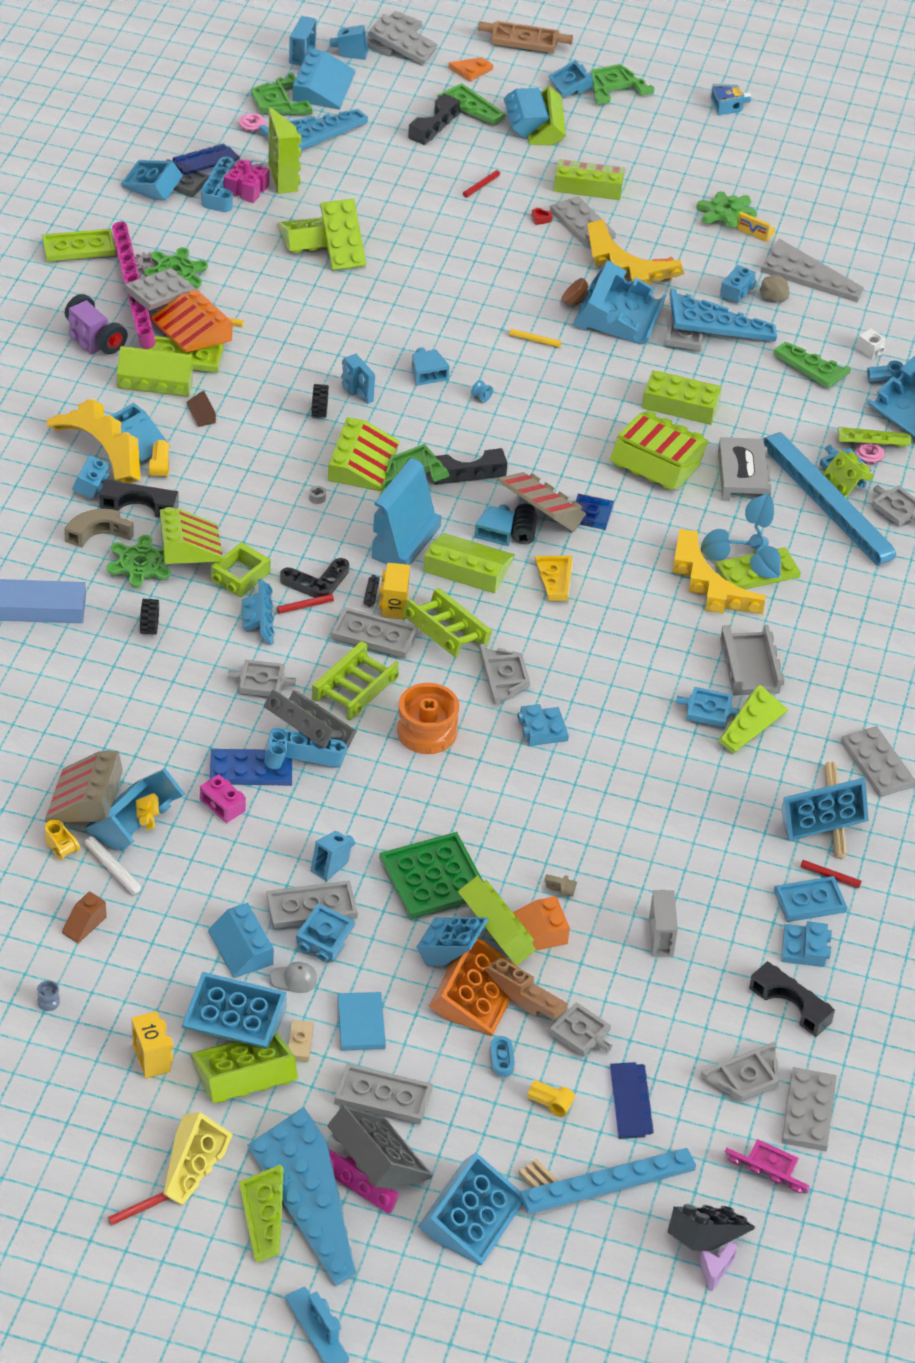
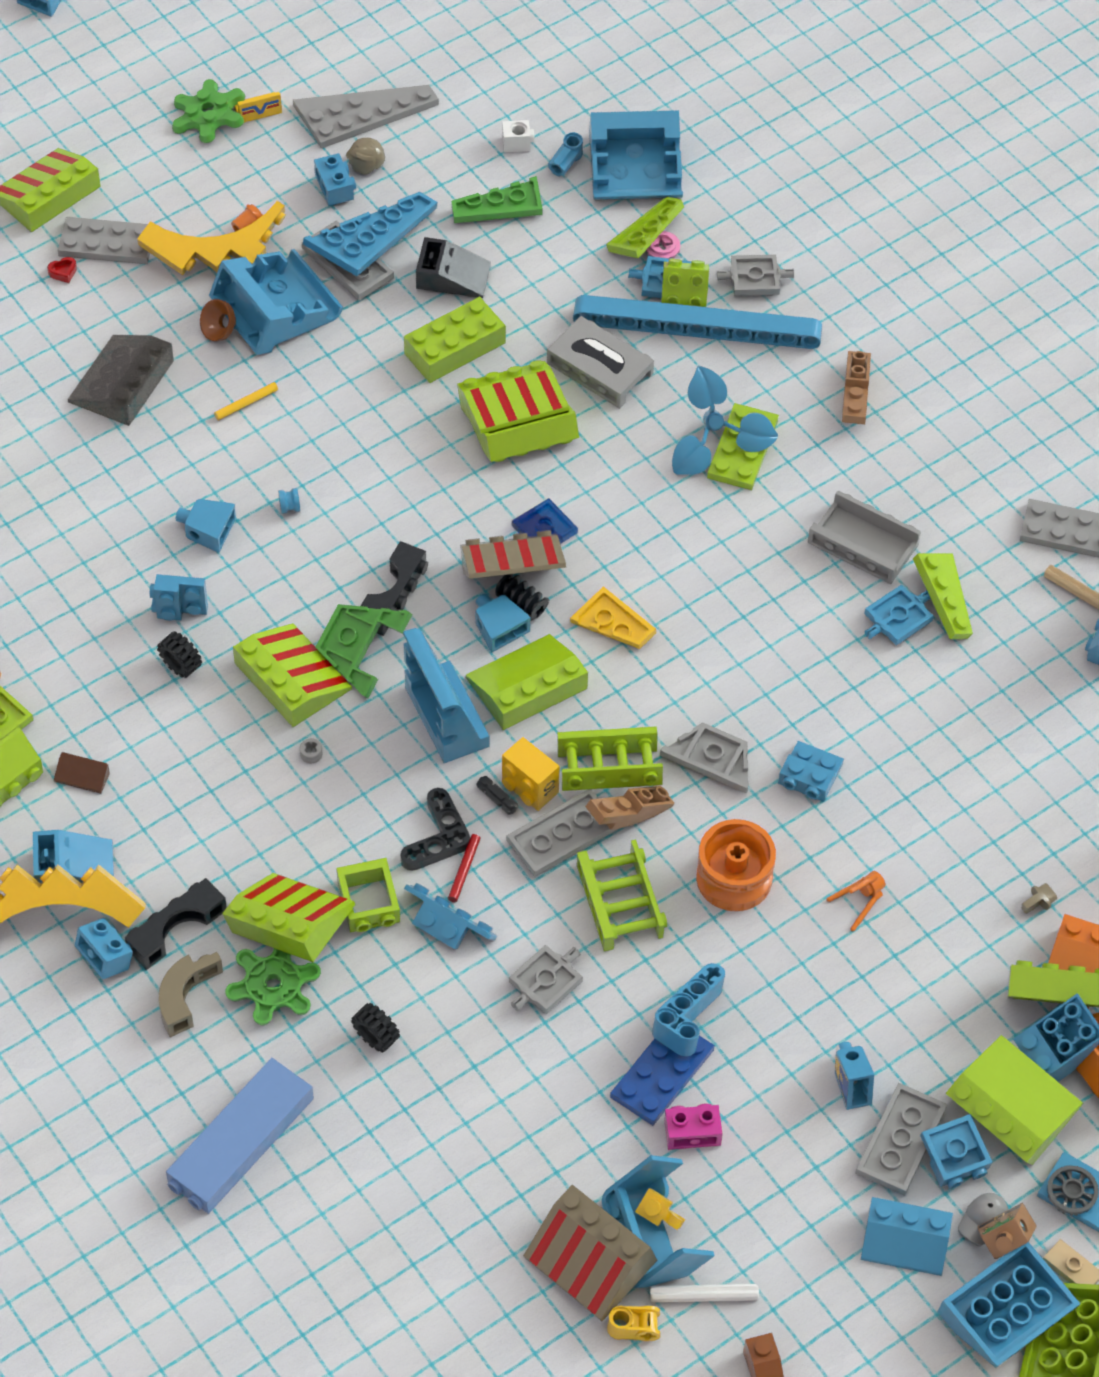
camera: 50 degrees left, 10 degrees up
yellow piece [149,440,170,477] -> none
dark grey fence [264,689,357,748] -> none
green plate [379,832,484,919] -> none
yellow arch [672,529,766,614] -> none
none -> clear smoke slope [67,335,174,426]
none -> slope [416,237,491,298]
none -> medium nougat slope [585,785,675,830]
none -> orange plant [827,871,886,931]
none -> medium nougat slope [842,351,871,425]
none -> lime slope [945,1035,1084,1165]
none -> medium nougat torso [978,1202,1037,1259]
none -> dark grey wheel [1047,1166,1099,1216]

